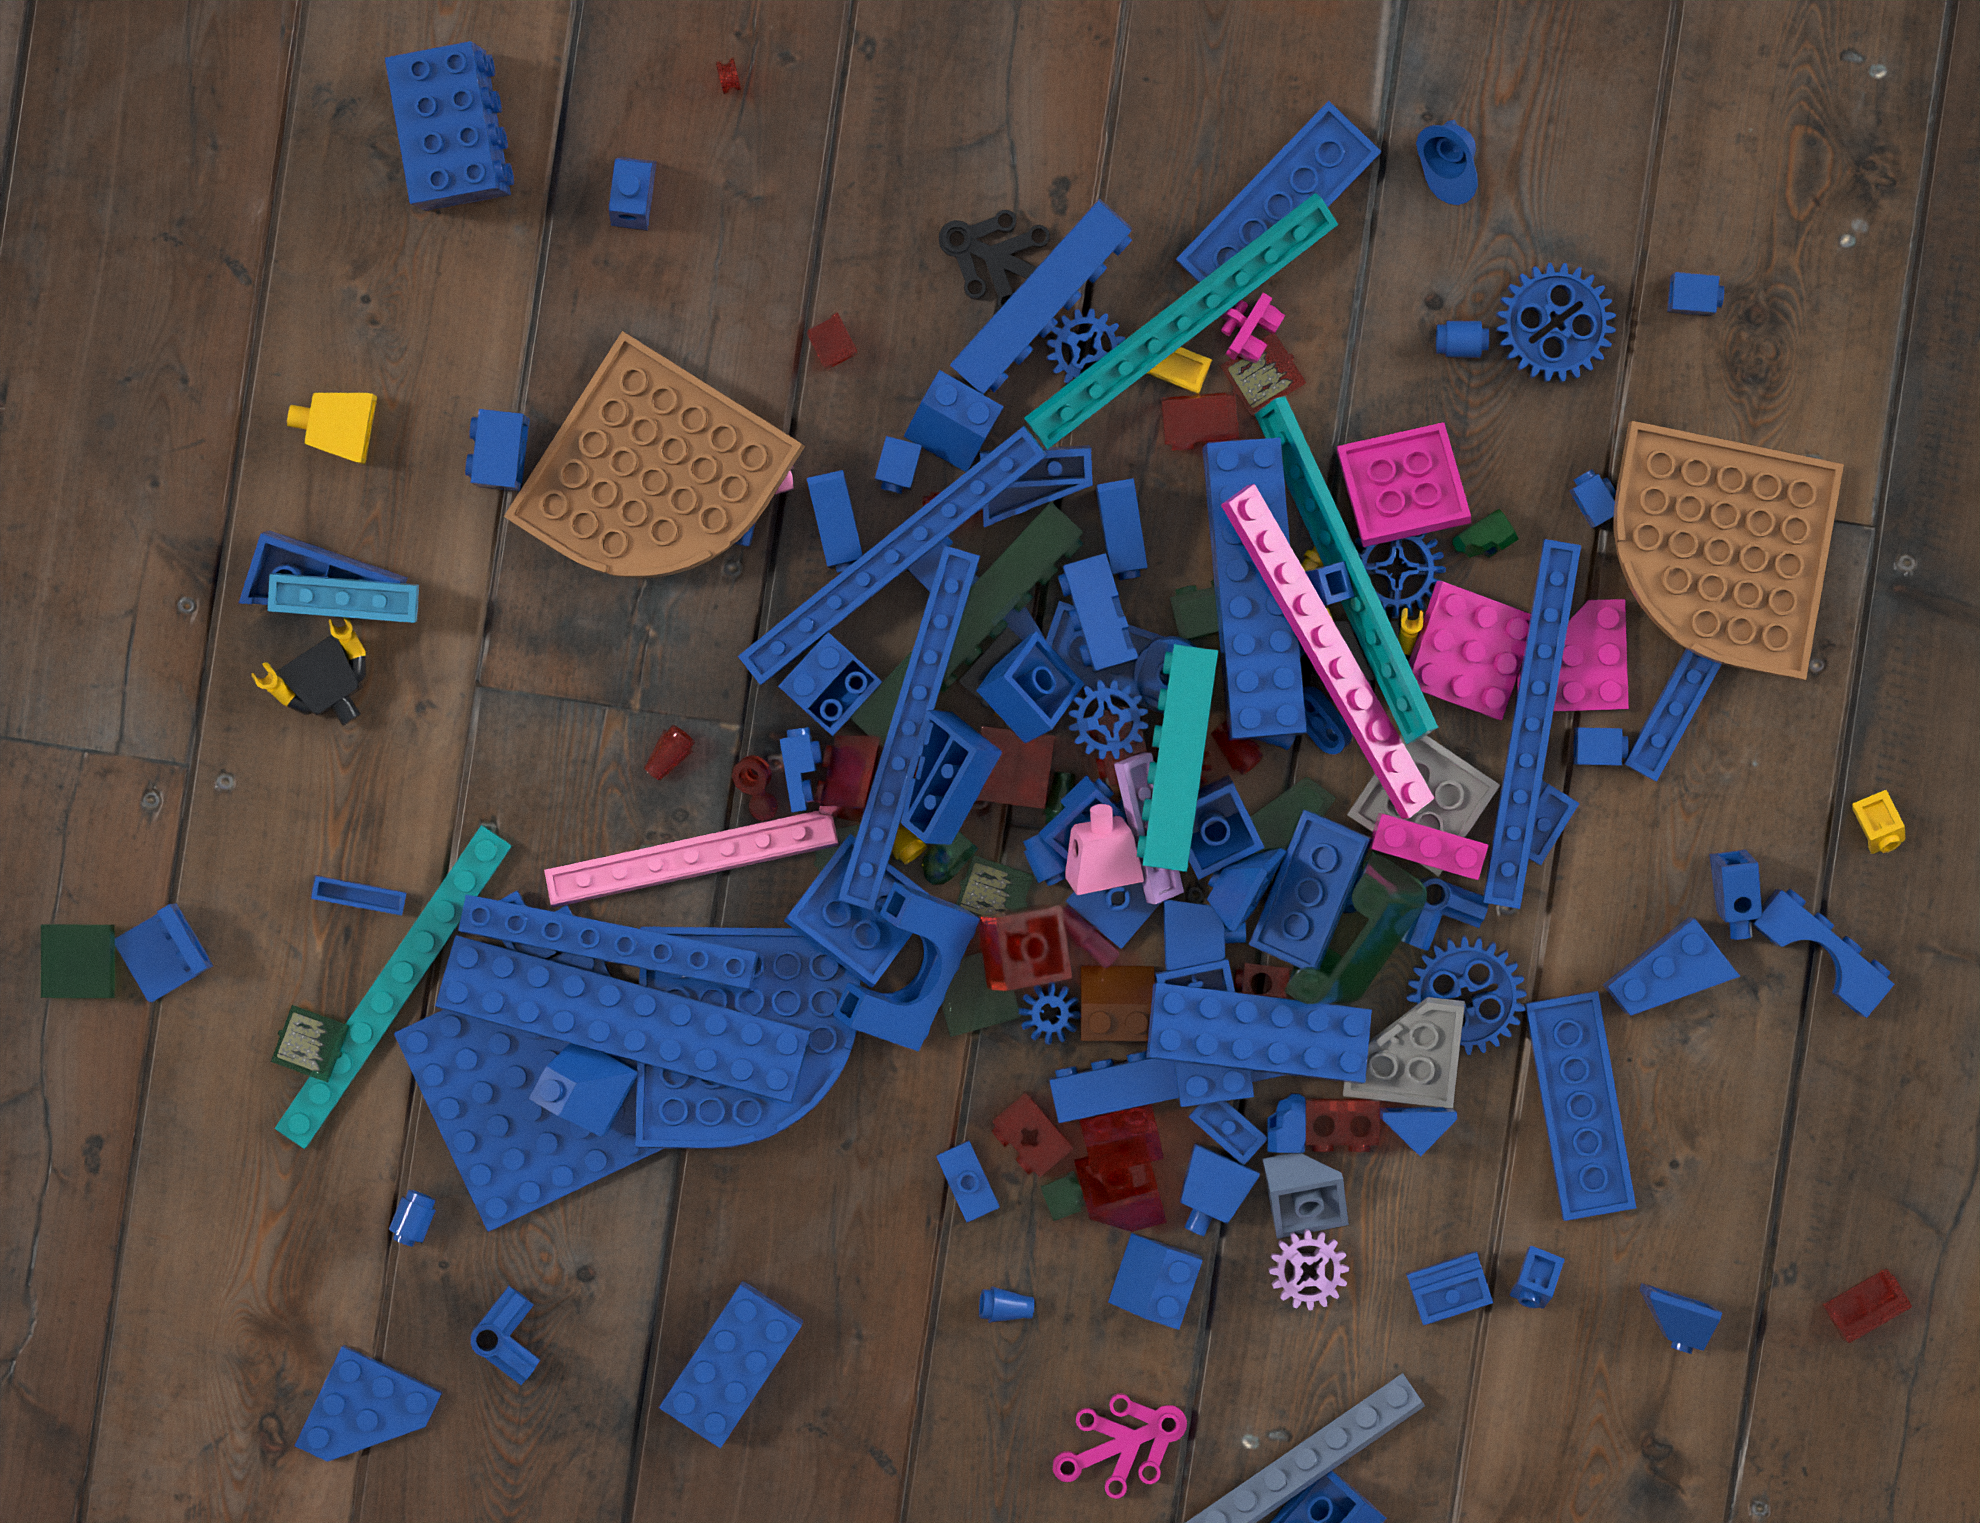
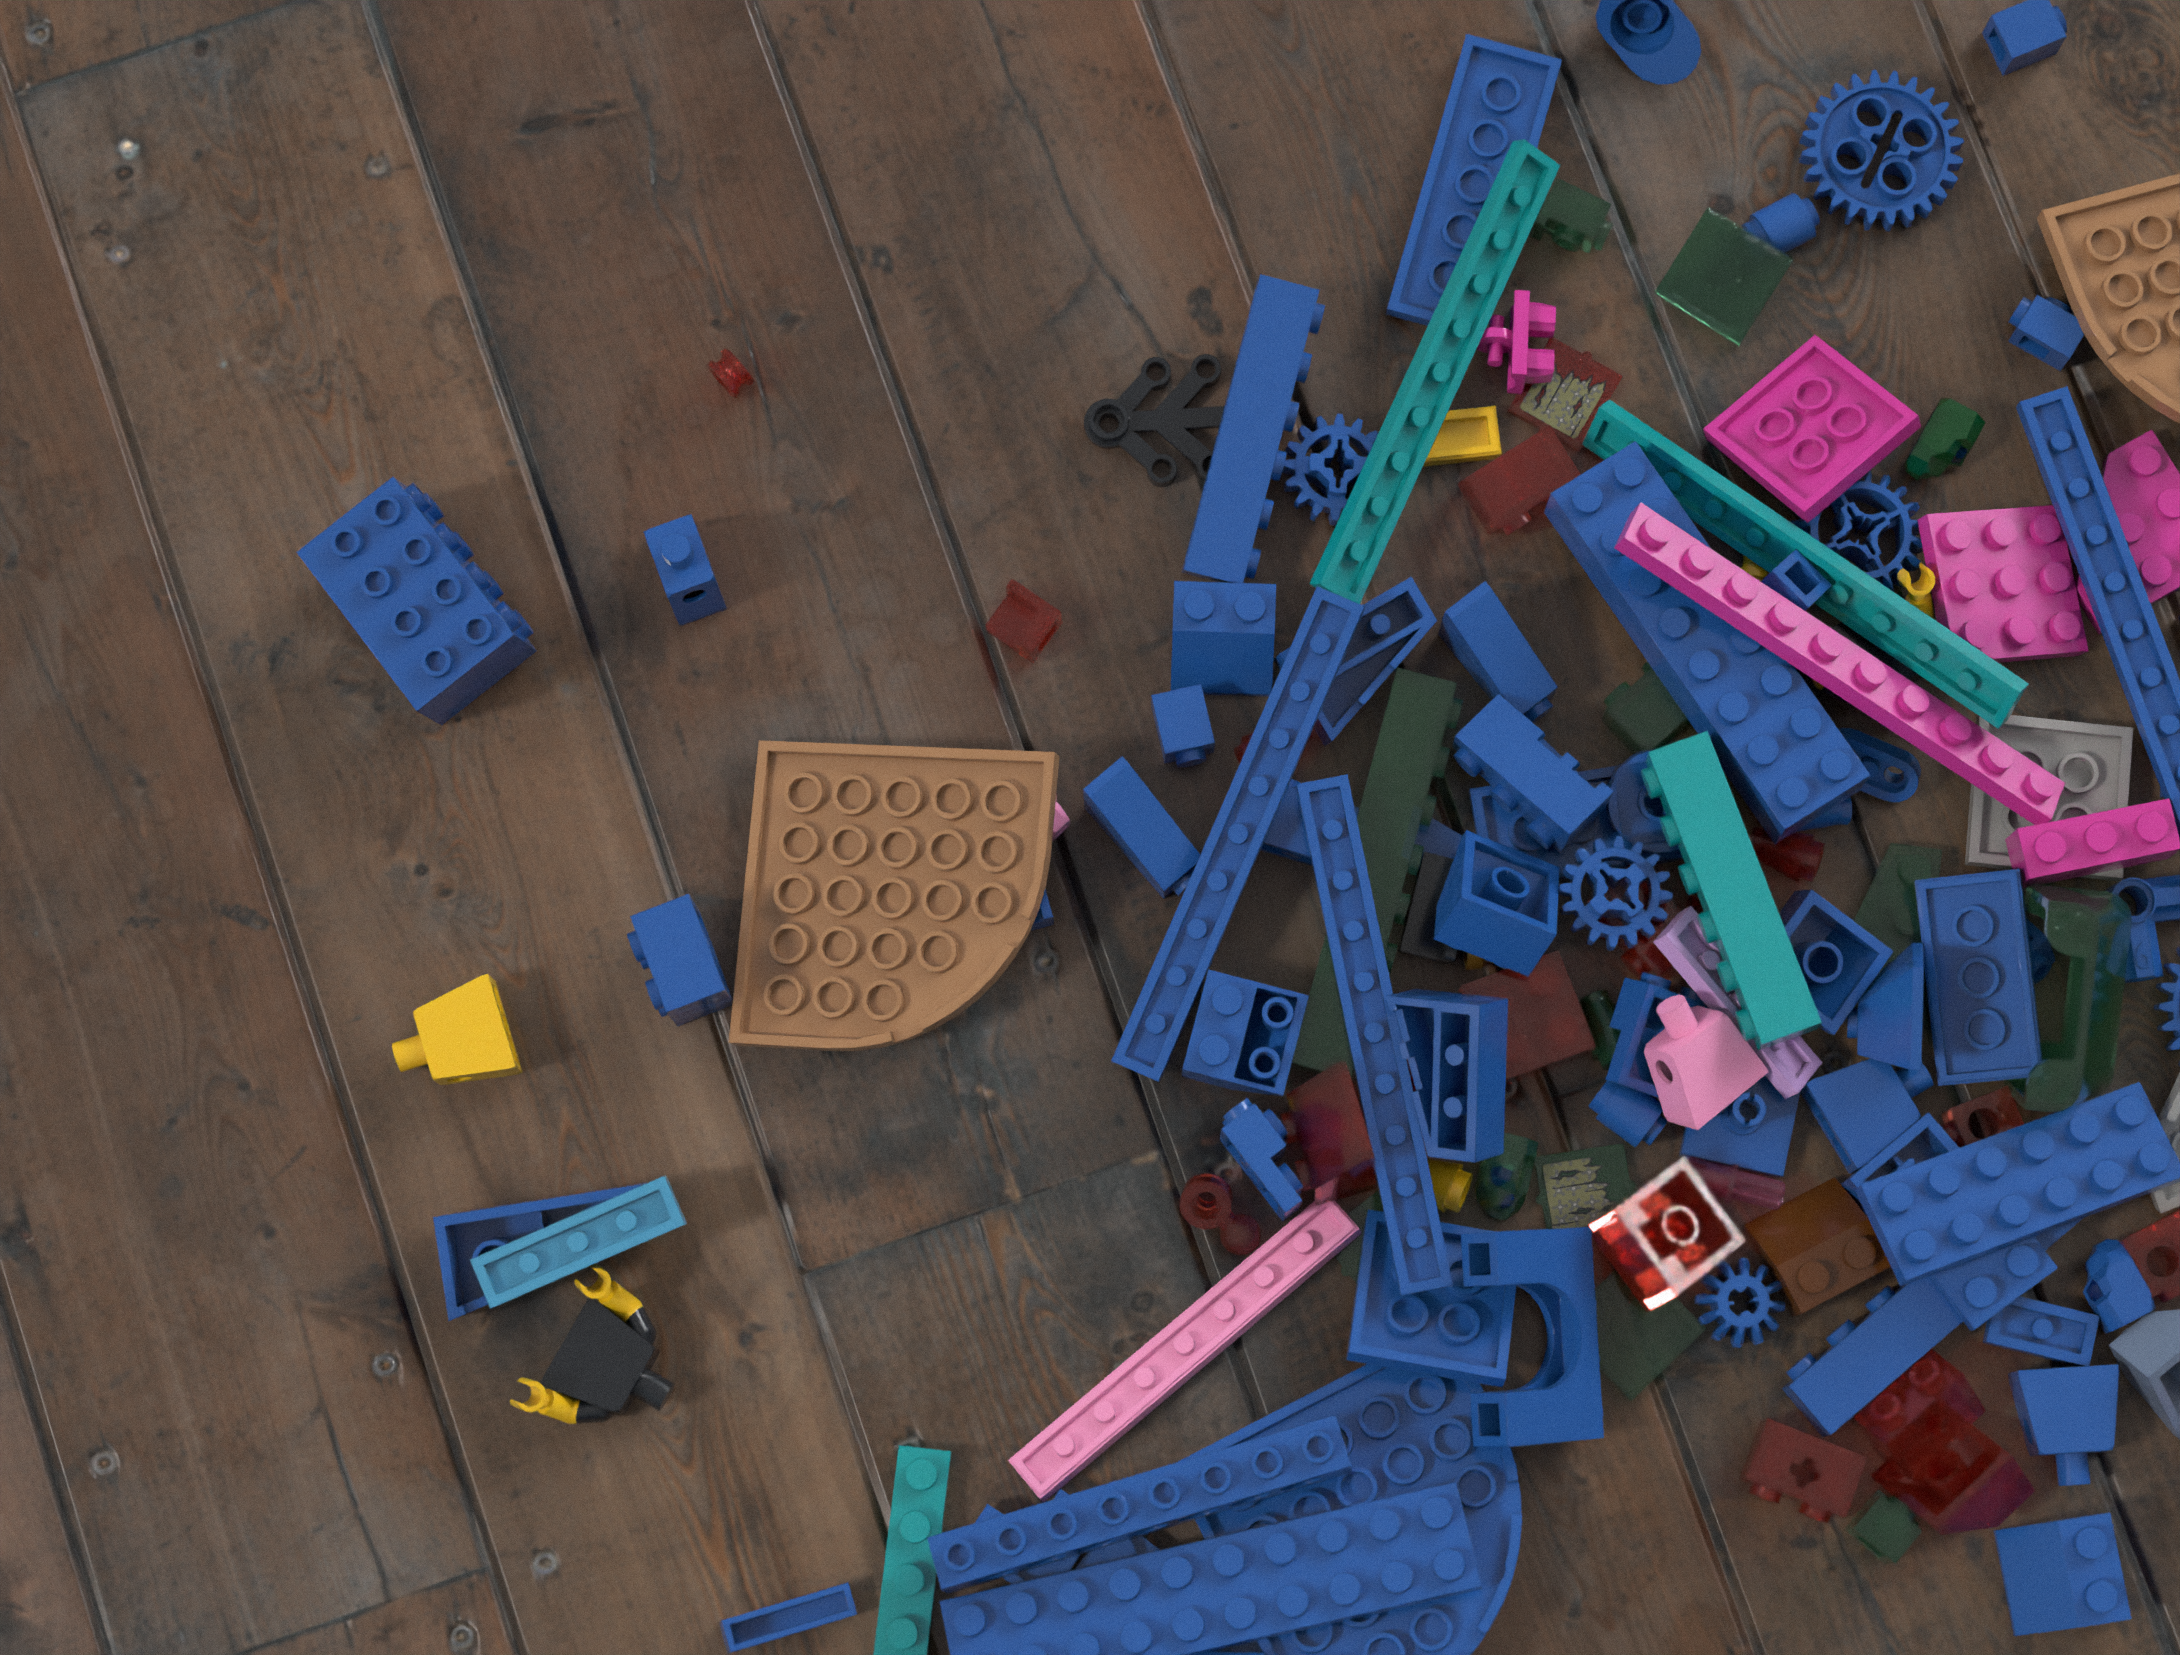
camera: 25 degrees left, 10 degrees down
clear red cone [644,725,695,781] -> none
blue plate [936,1140,1000,1223] -> none
none -> clear green brick [1531,178,1614,253]
none -> clear green tile [1654,206,1795,346]

